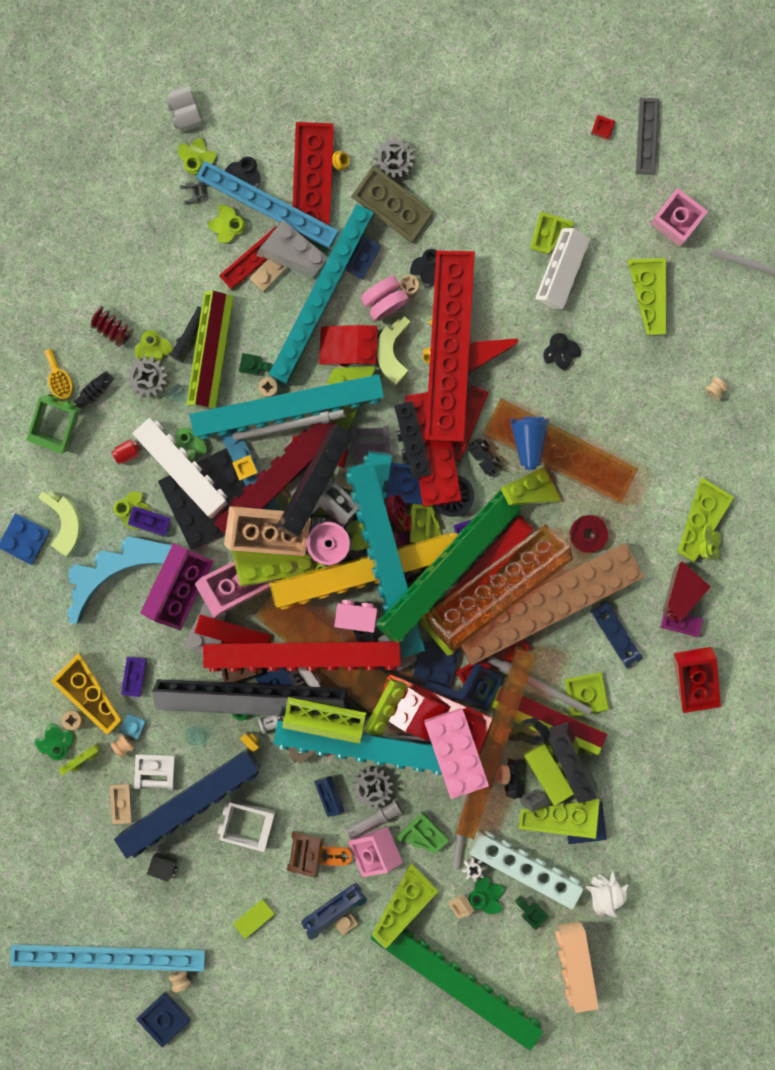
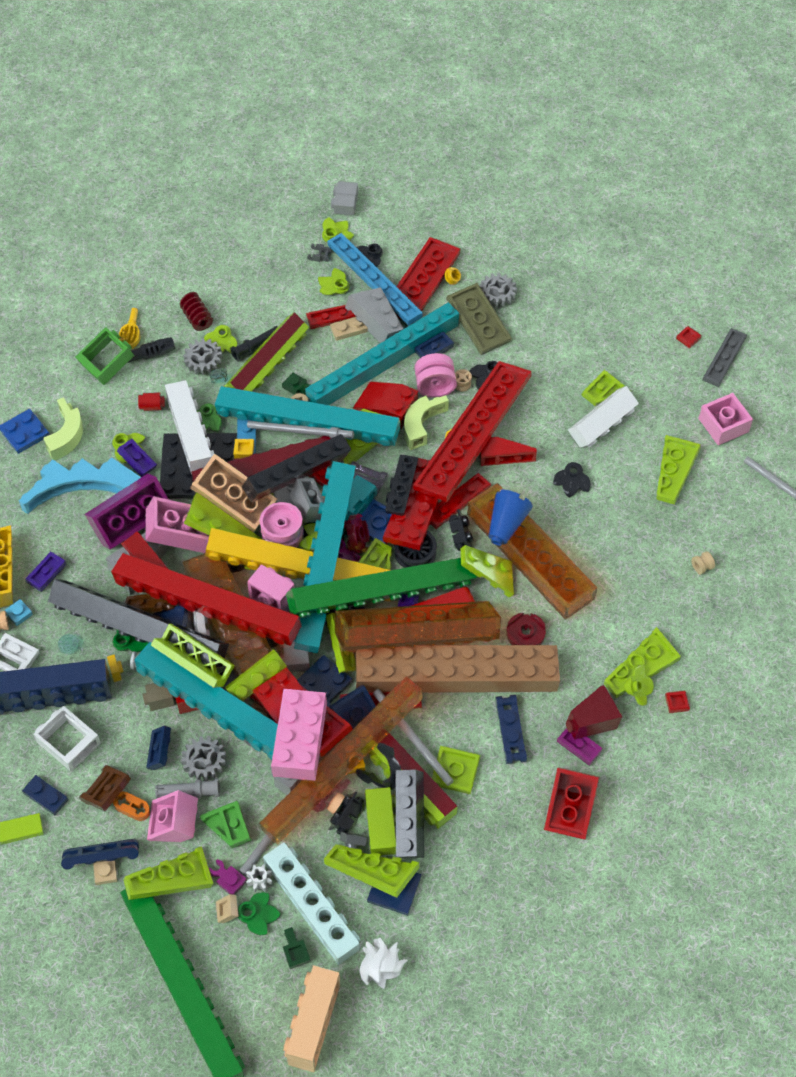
camera: 30 degrees right, 30 degrees down
none -> dark blue plate [22,775,68,816]
none -> magenta plate [209,859,247,895]
none -> red tile [665,691,690,713]

